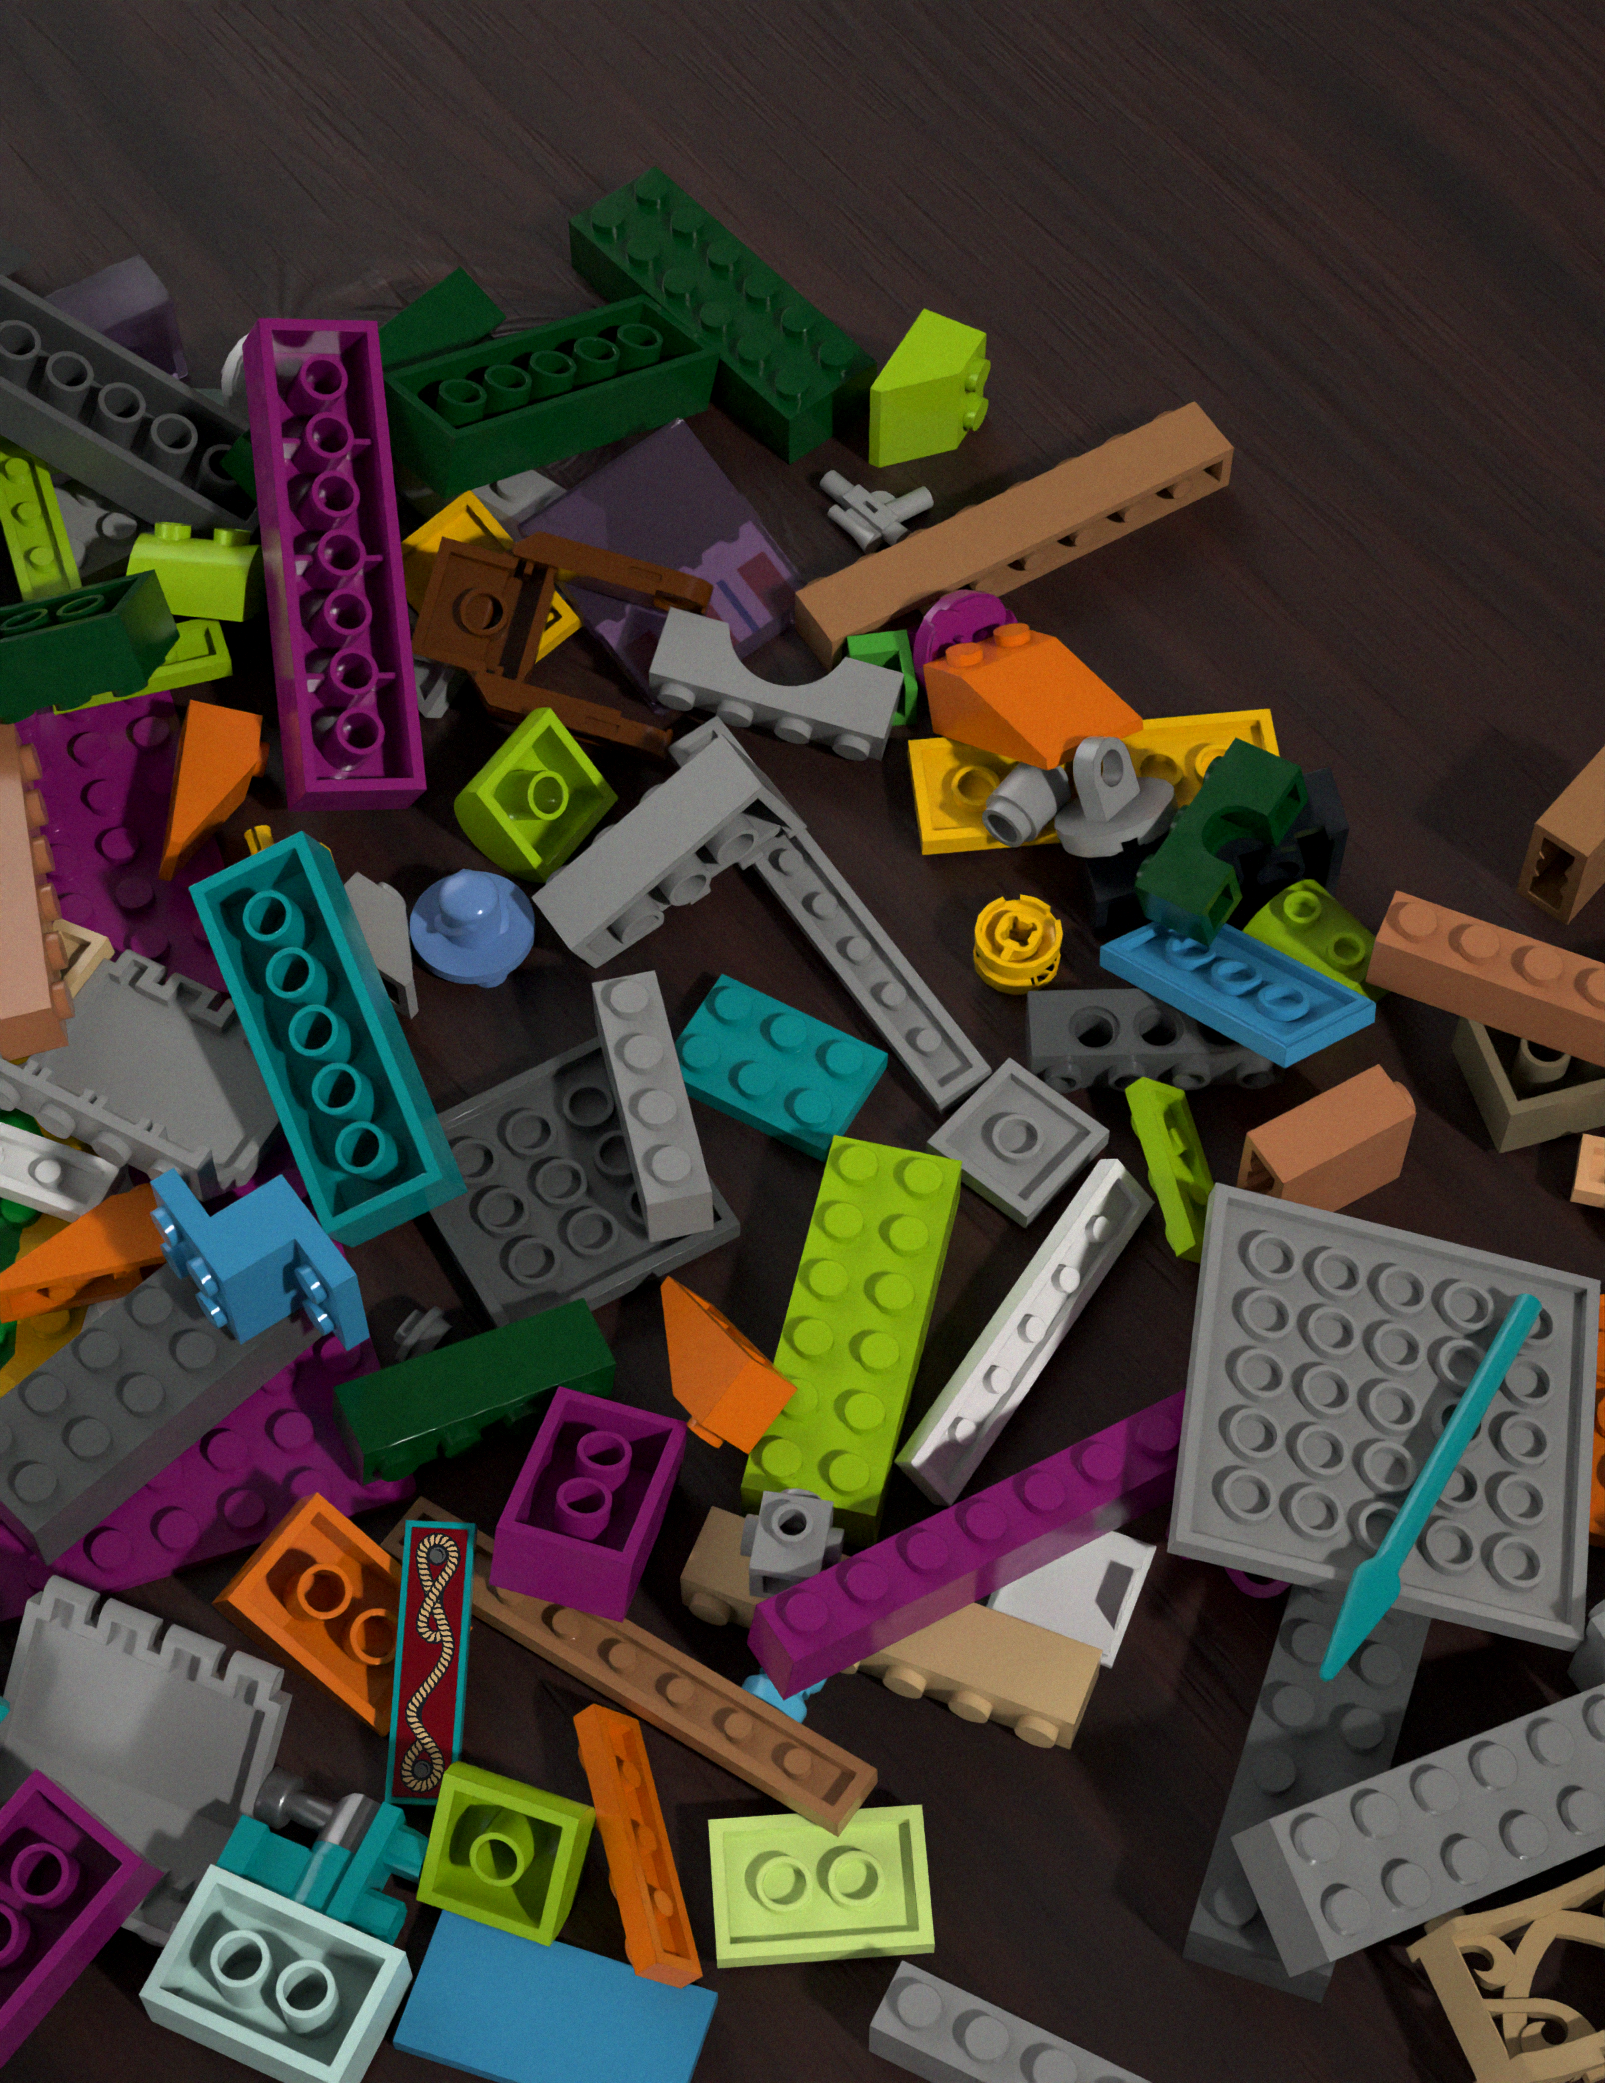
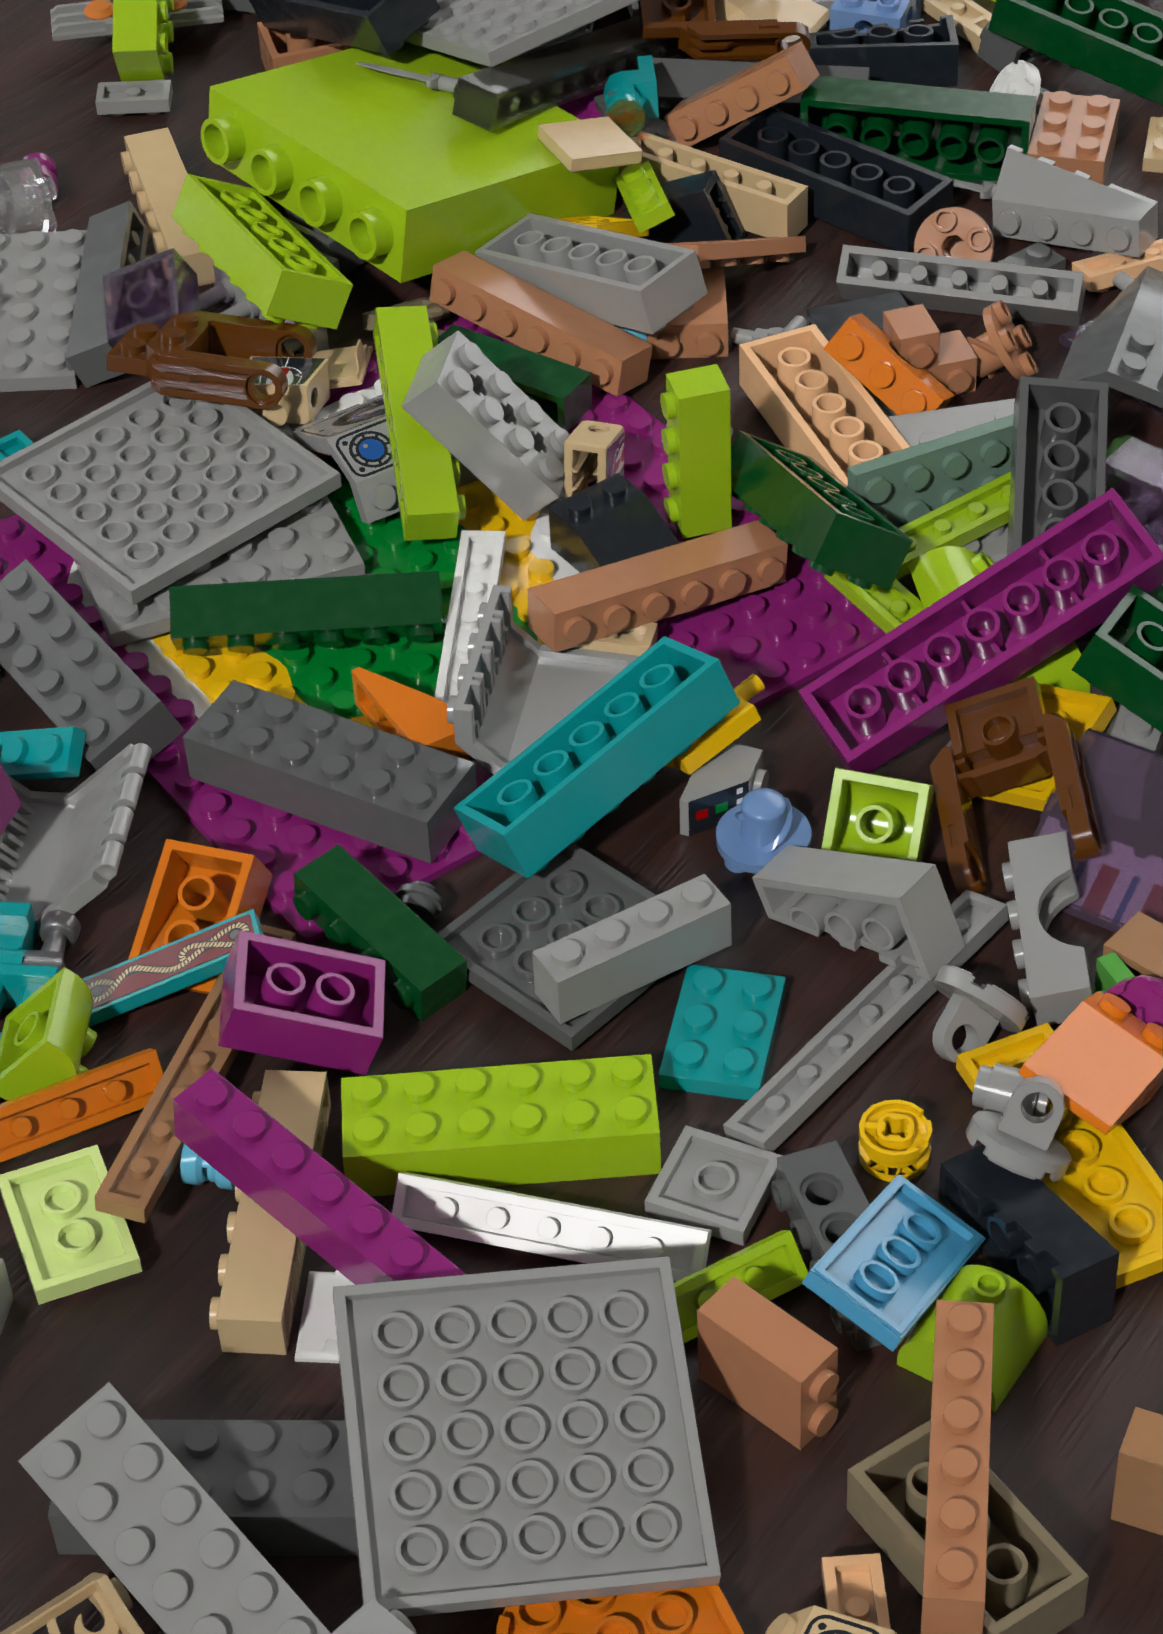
camera: 75 degrees right, 15 degrees down
dark azure bracket [150,1168,370,1351] -> none
orange slope [158,700,270,881] -> none
orange slope [660,1276,798,1455] -> none
light grey brick [740,1488,845,1598] -> none
dark green arch [1134,738,1309,947] -> none
teal piece [1319,1293,1542,1682] -> none
none -> light grey tile [932,965,1029,1063]

